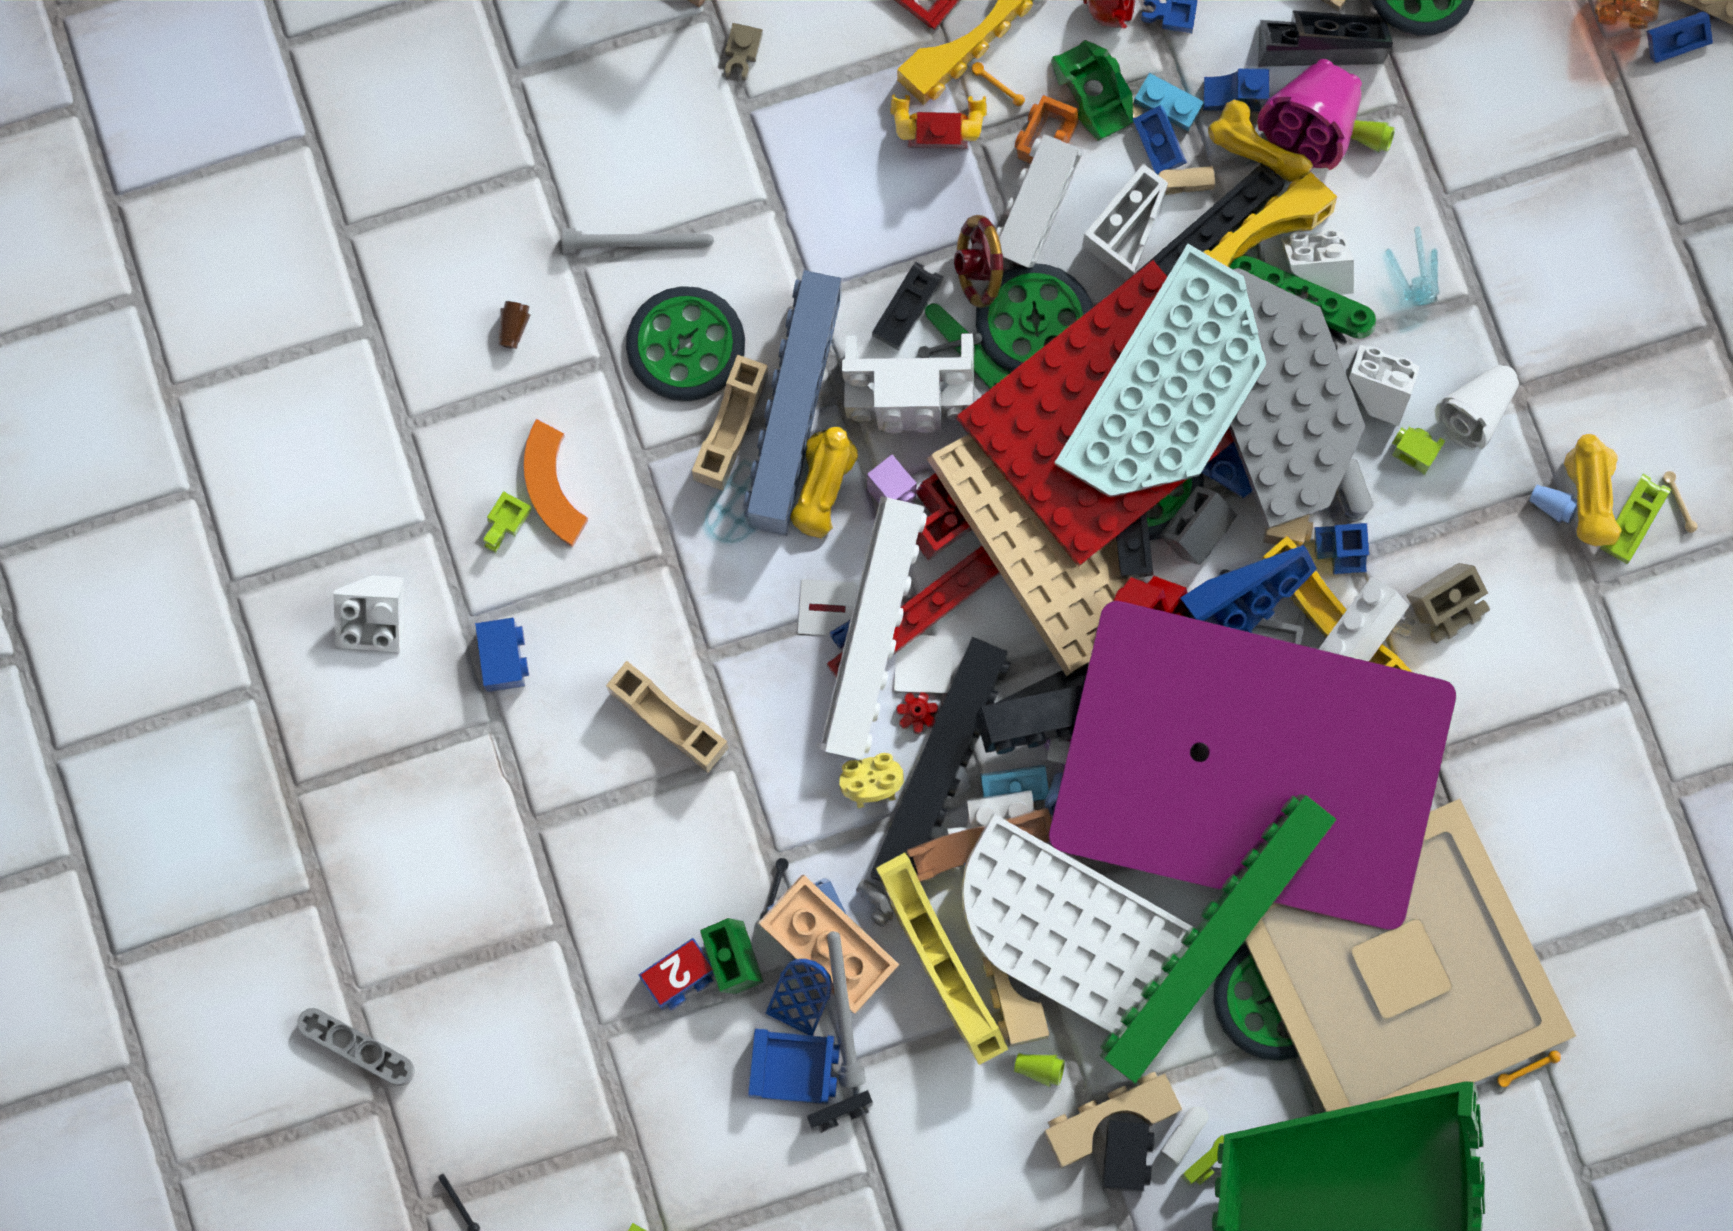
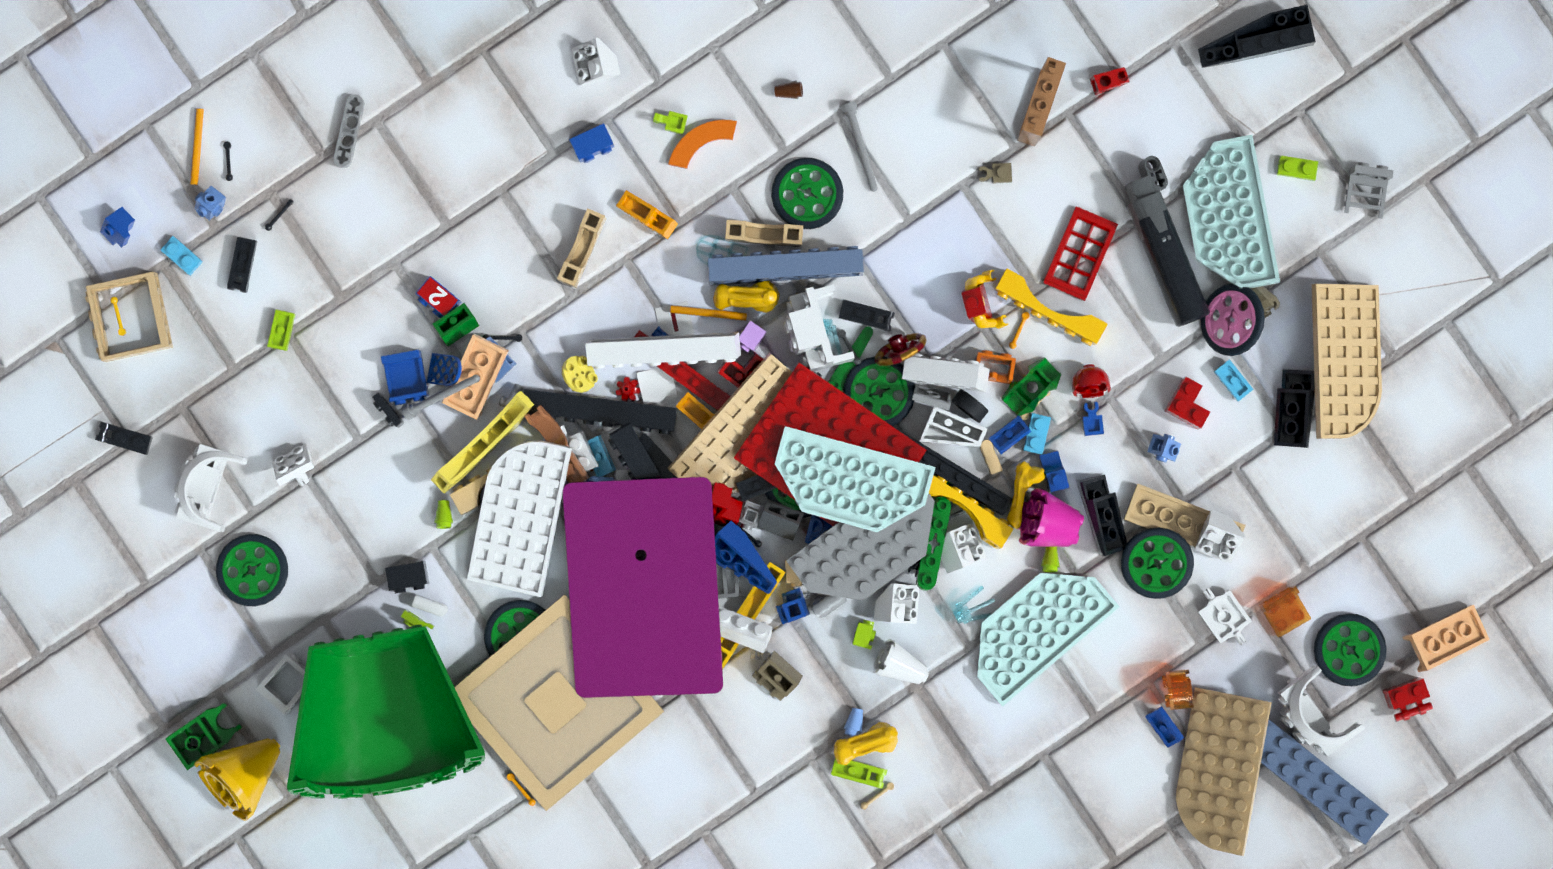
camera: 75 degrees right, 10 degrees up
tan arch [1044,1072,1182,1168] -> none
green brick [1099,794,1337,1083] -> none
none -> light orange slope [616,190,678,239]
none -> light orange bar [670,305,747,321]
none -> light orange slope [676,392,714,429]
none -> light grey window [739,500,765,531]
none -> light grey plate [912,384,952,411]
none -> black tyre [952,389,988,423]
none -> light aqua plate [977,573,1120,707]

